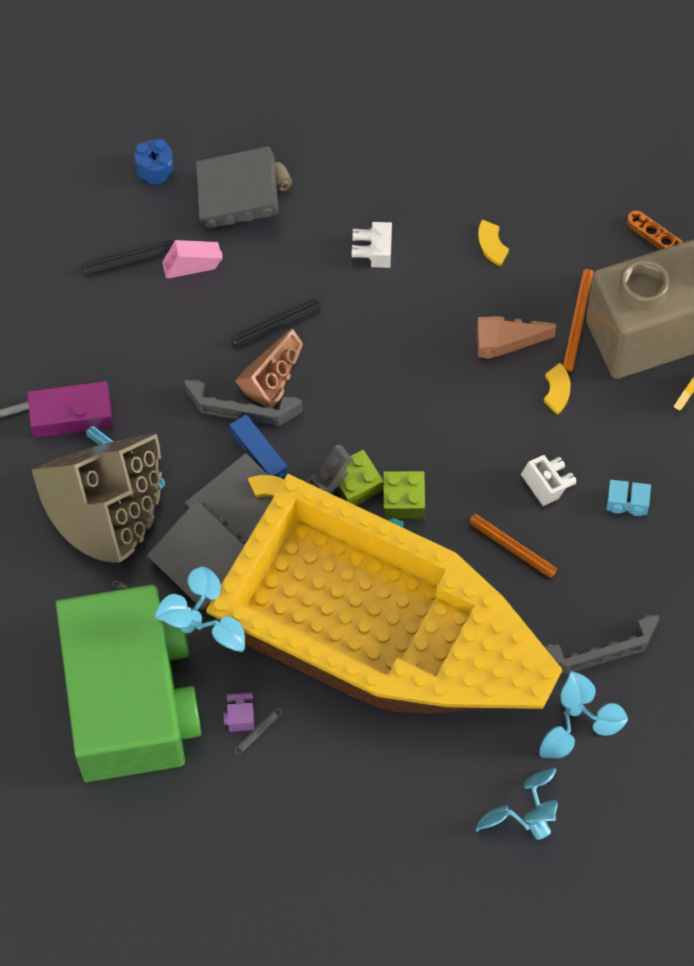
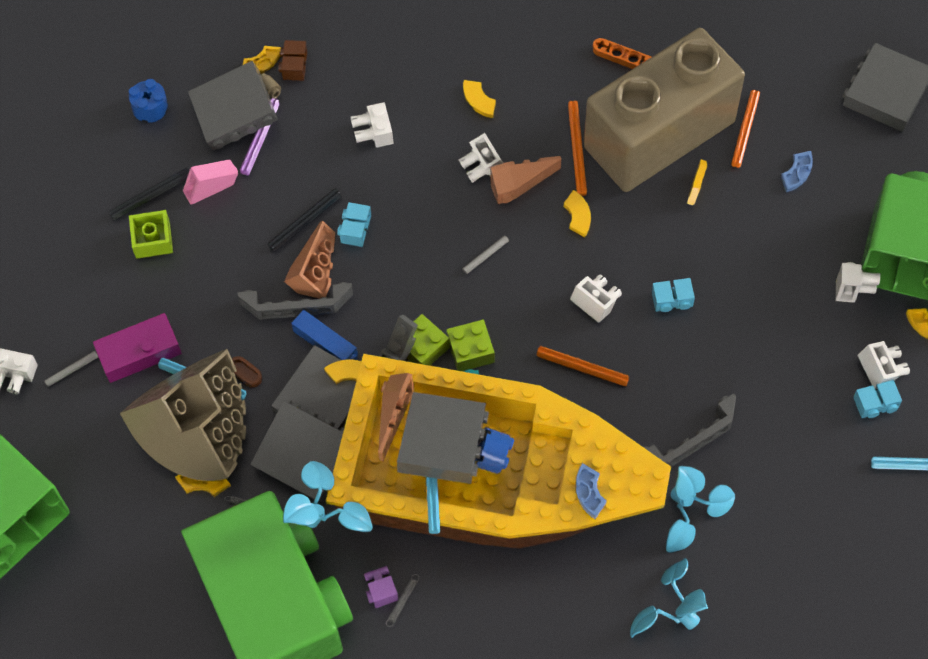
camera: 15 degrees left, 0 degrees up
none -> lime brick [129,210,173,259]
none -> yellow tile [175,475,231,497]
none -> reddish brown tile [232,356,262,388]
none -> axle [240,98,279,176]
none -> yellow tile [243,46,281,74]
none -> reddish brown piece [279,40,308,81]
none -> medium azure piece [337,202,371,247]
none -> nougat wedge [378,373,414,461]
none -> dark grey brick [397,392,489,484]
none -> medium azure axle [426,477,440,534]
none -> white brick [458,133,503,183]
none -> light grey bar [462,235,509,275]
none -> blue brick [475,427,514,474]
none -> medium blue tile [576,463,607,519]

